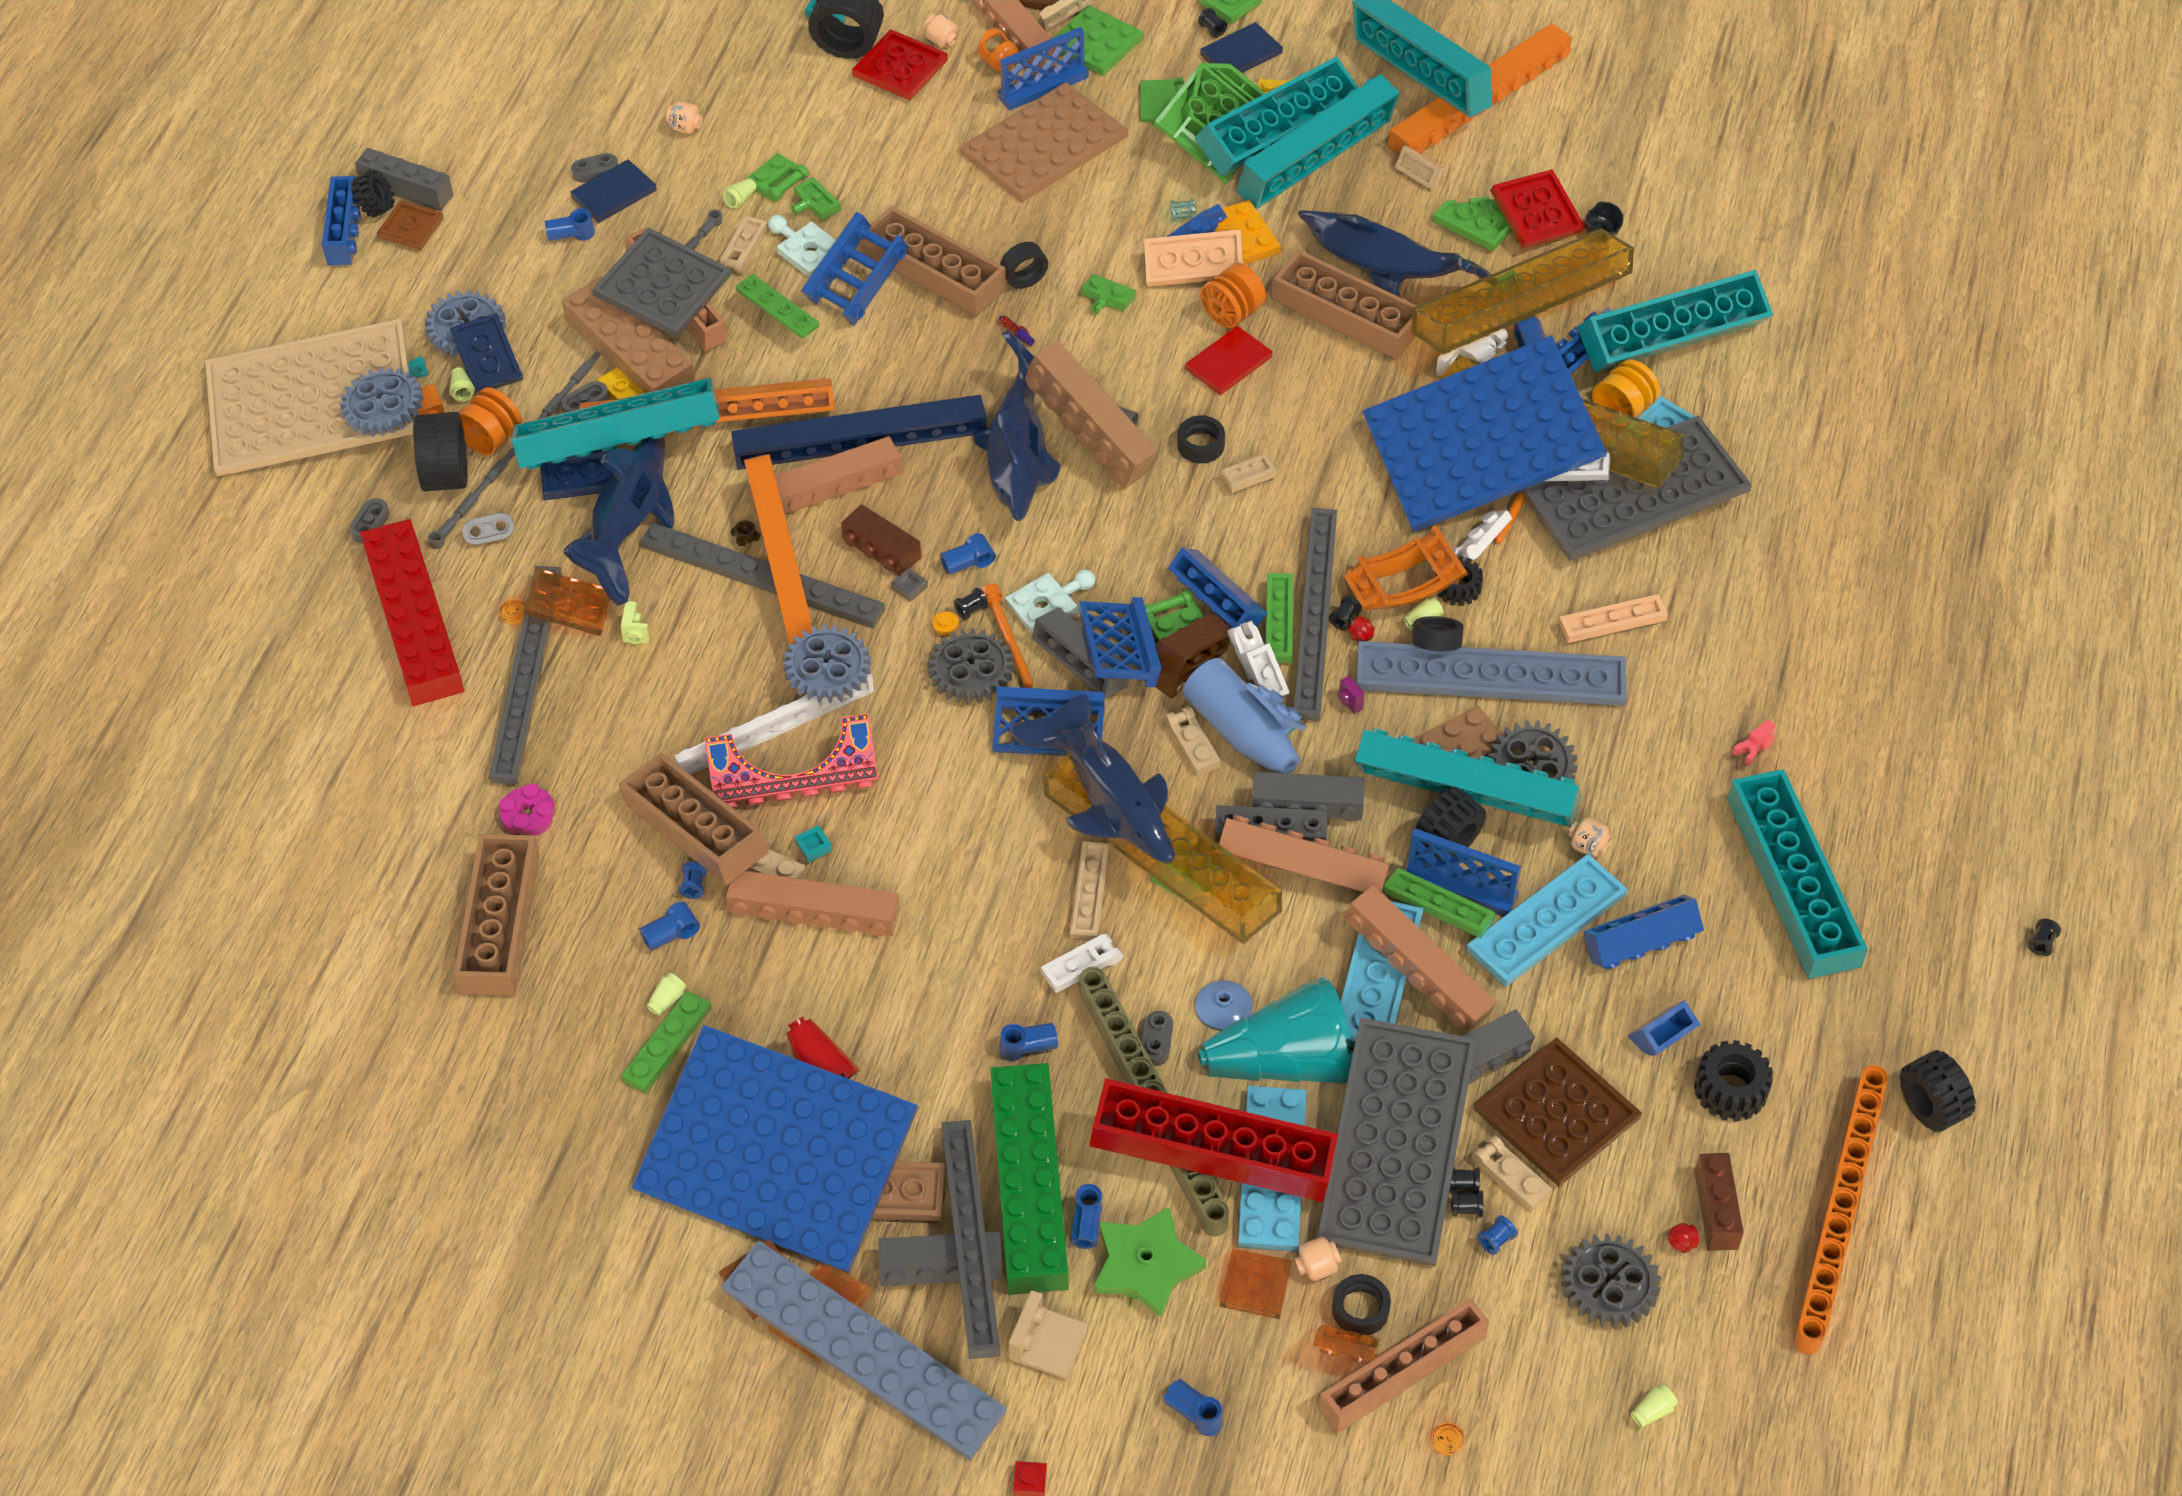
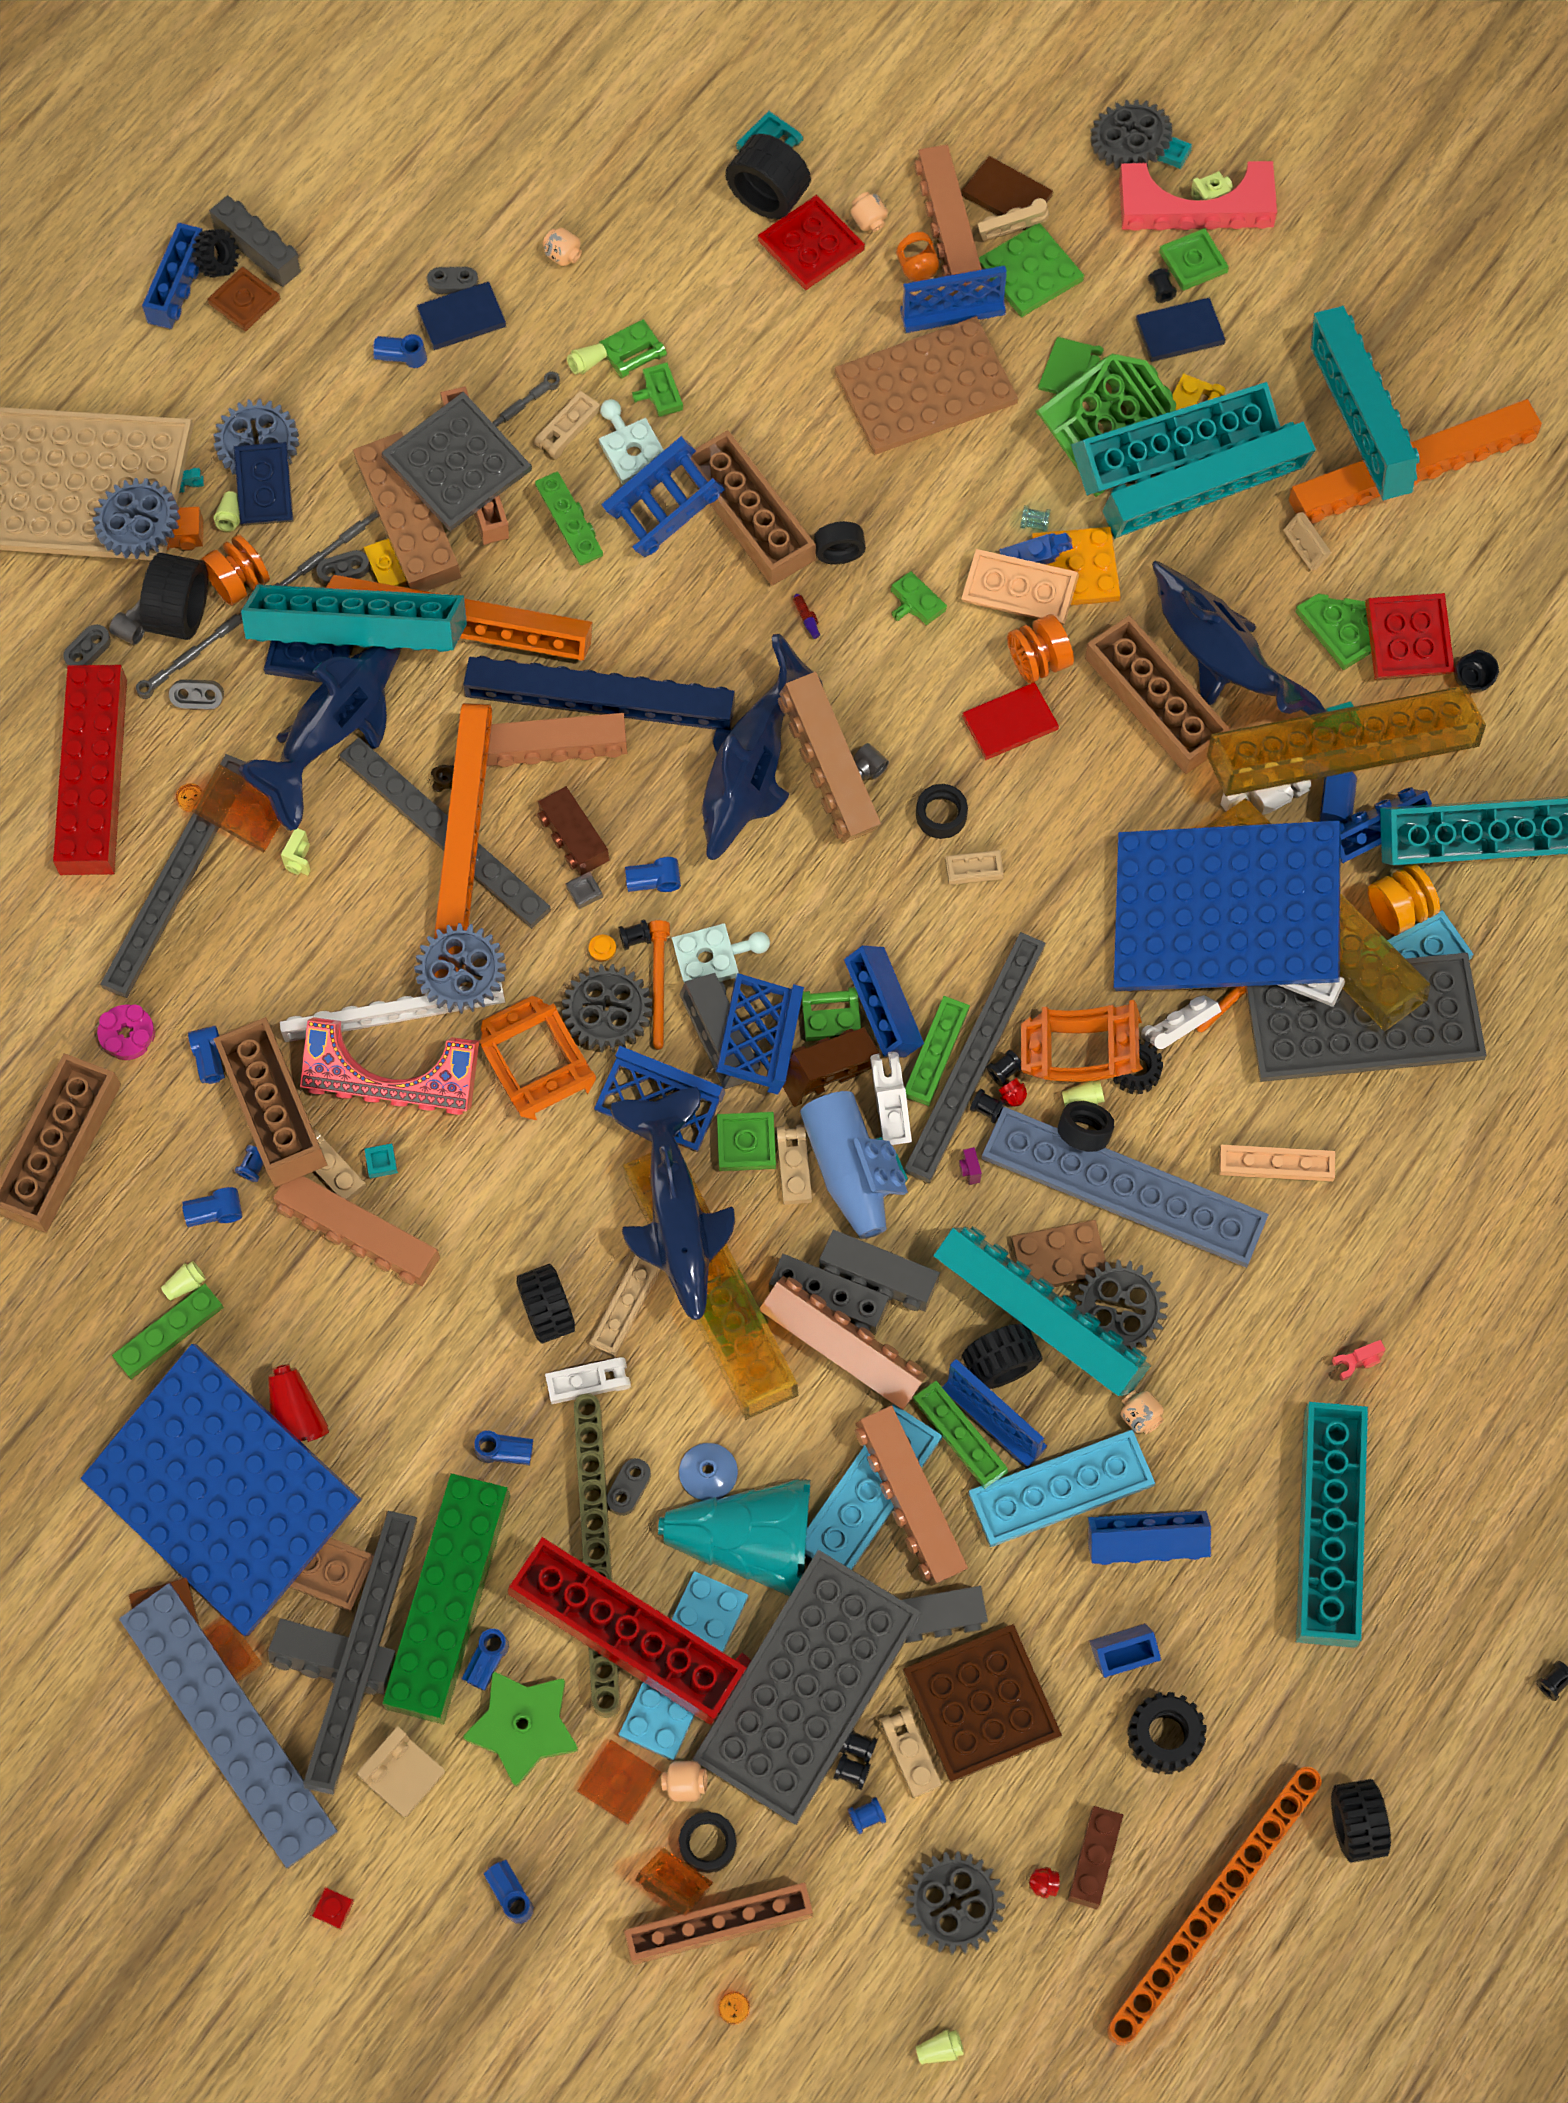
camera: 20 degrees right, 15 degrees up
none -> flat silver pin [109,600,145,645]
none -> blue piece [188,1025,225,1084]
none -> orange wedge [479,996,596,1120]
none -> black tyre [516,1264,575,1344]
none -> bright green plate [717,1112,776,1171]
none -> black bush [970,1089,1006,1124]

